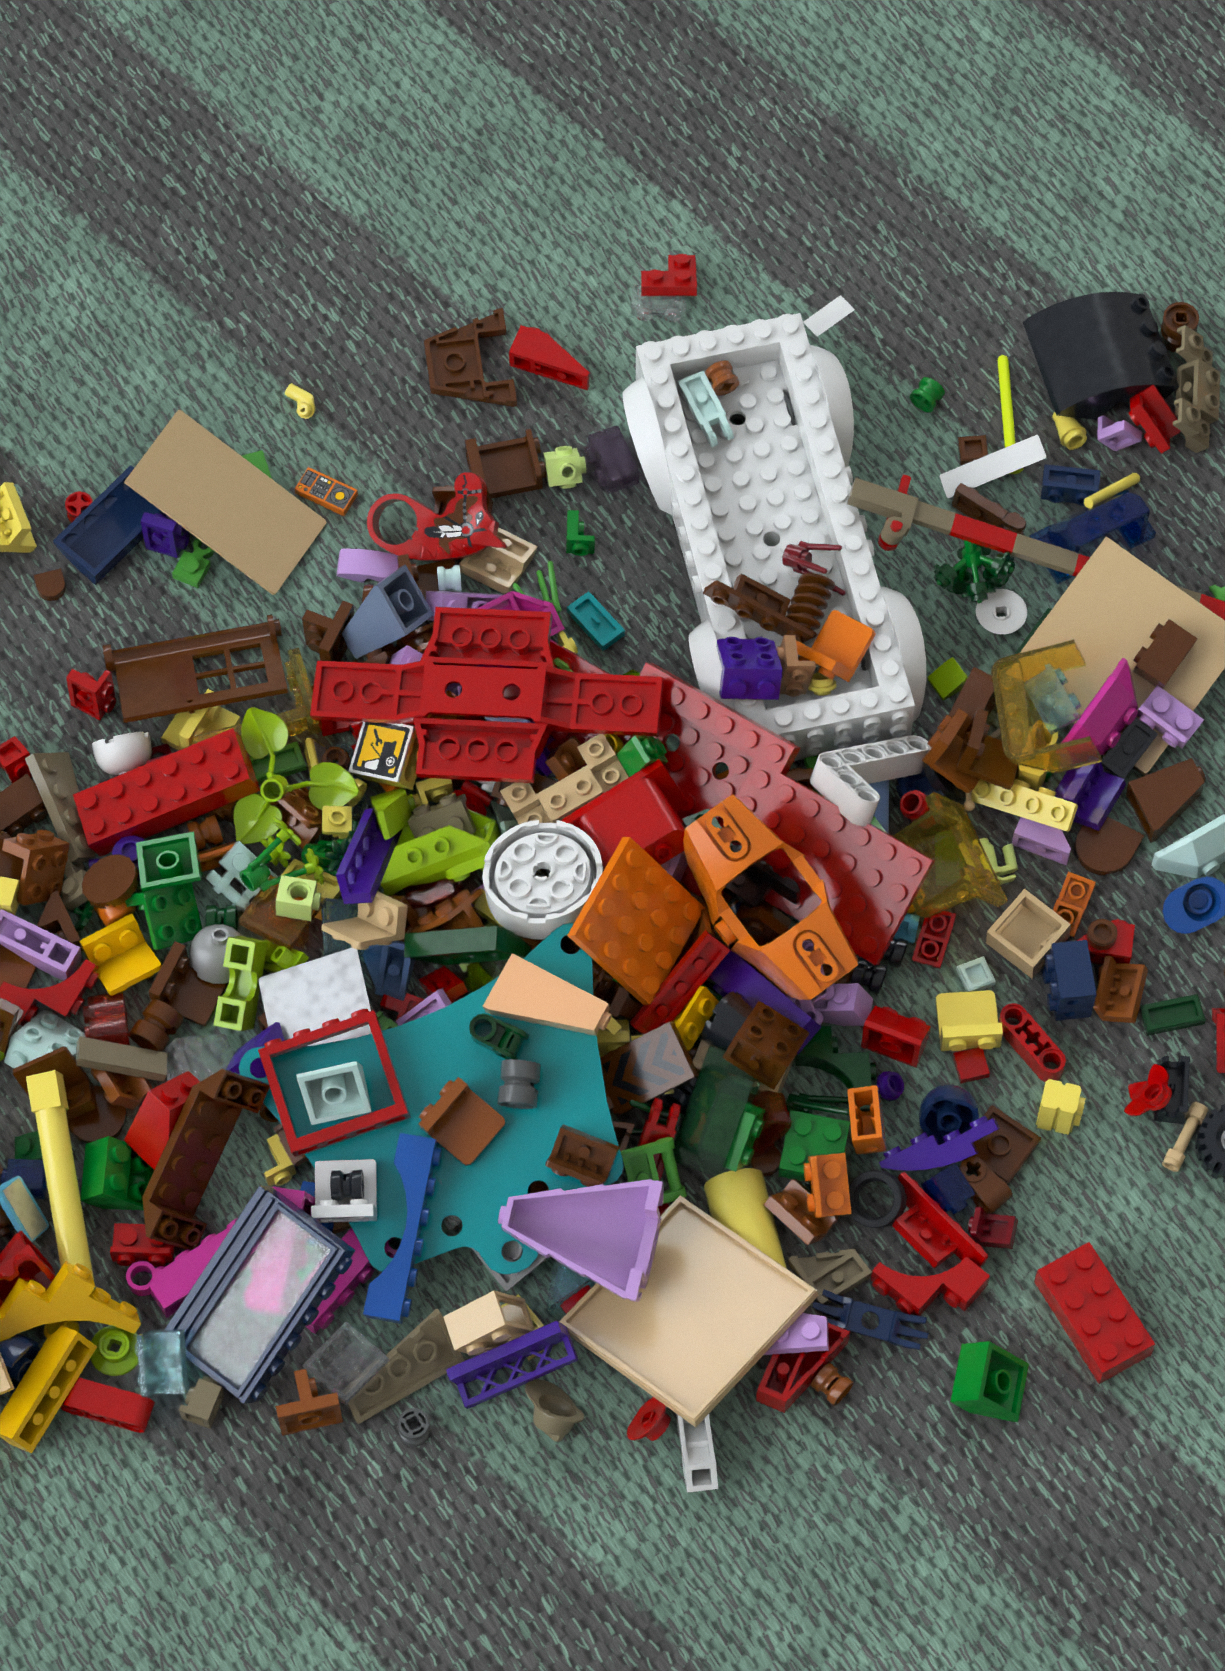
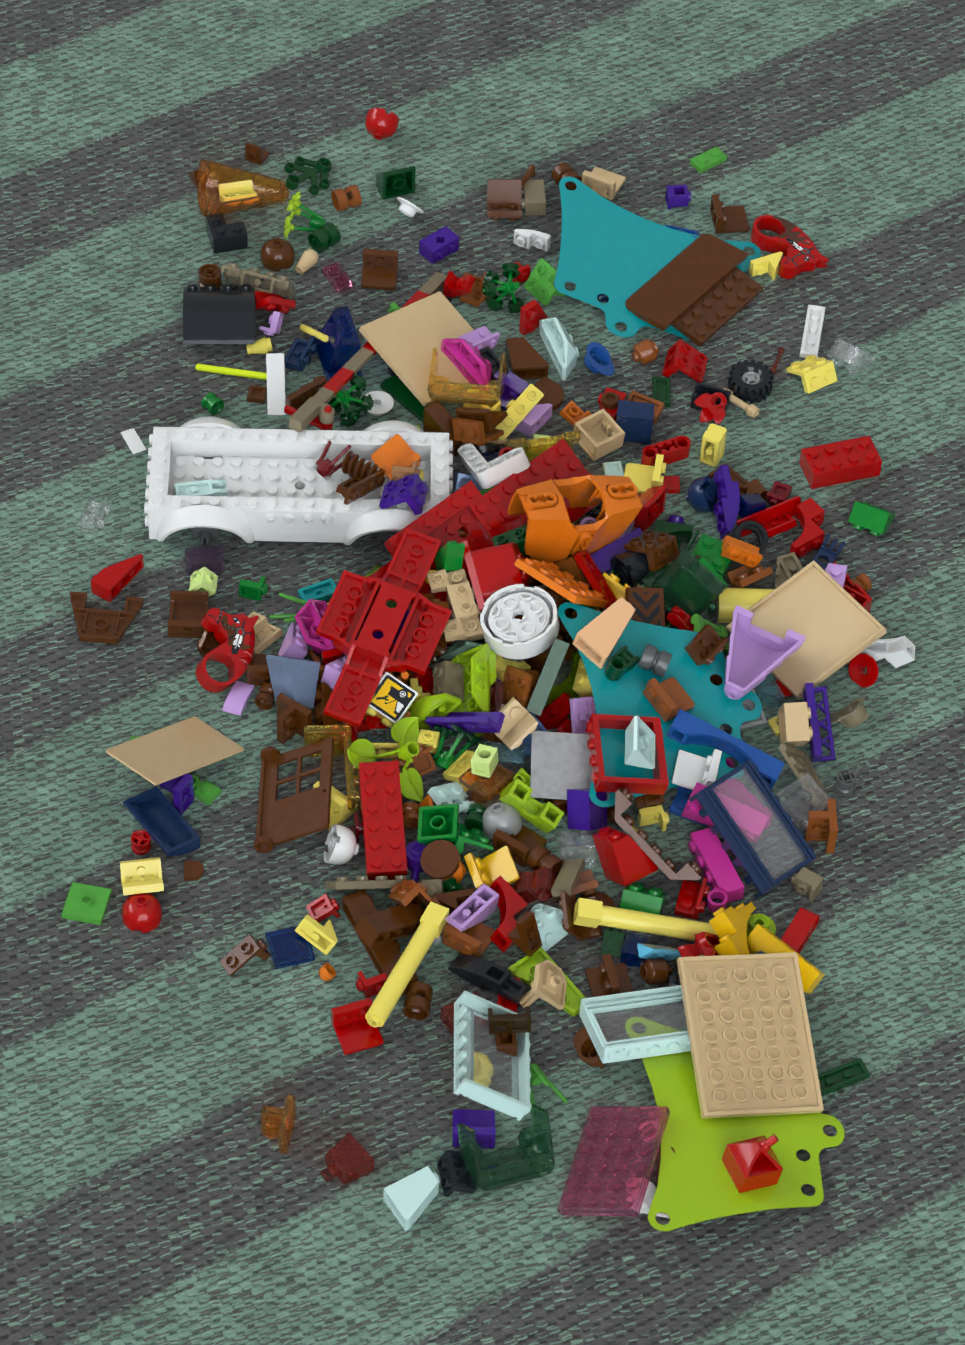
camera: 80 degrees left, 15 degrees down
red bracket [66,669,117,721] -> none
clear light blue bracket [135,1330,189,1397] -> none
plant [239,818,324,892] -> none
light yellow arm [285,383,315,419] -> none
tile [295,467,358,516] -> none
reddish brown plate [321,747,350,770] -> none
black wheel [330,1170,364,1201] -> none
light aqua wheel [437,565,462,592] -> none
red plate [641,254,697,296] -> none
dark orange wheel [705,360,739,396] -> none
orange torso [847,1085,887,1154] -> none
clear light blue bracket [1022,663,1082,735] -> none
reddish brown brick [1133,619,1198,689] -> none

